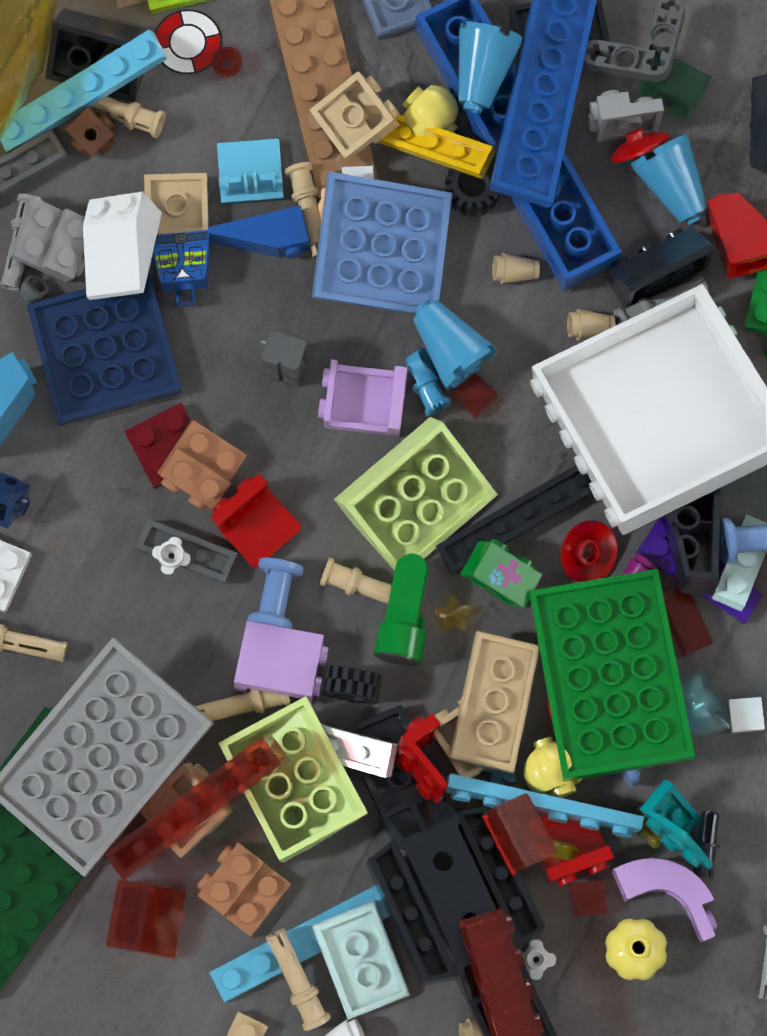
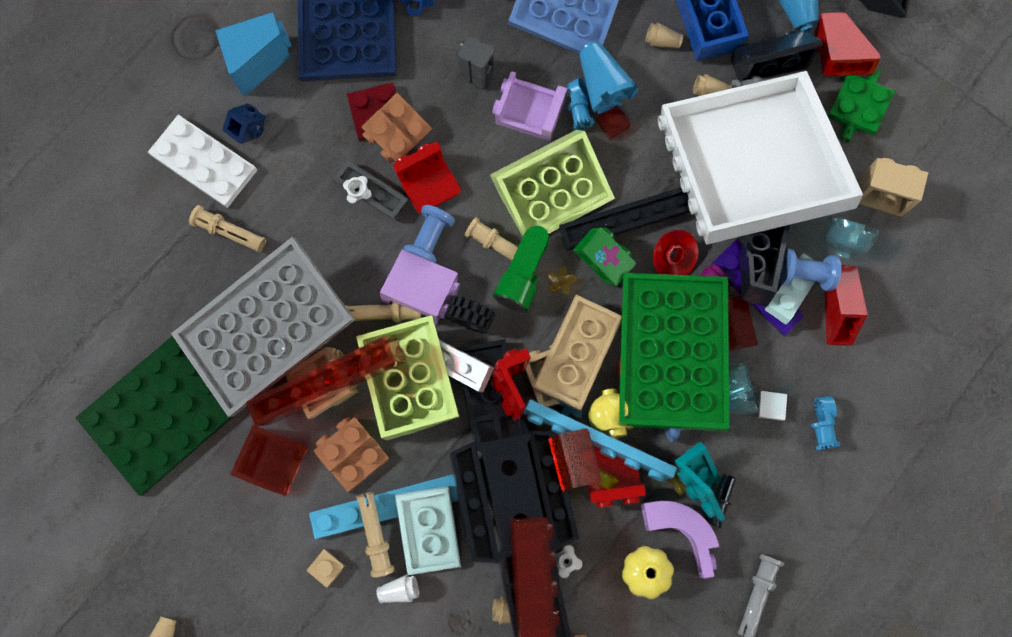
camera: 15 degrees right, 0 degrees up
clear red plate [569,880,607,918] -> none

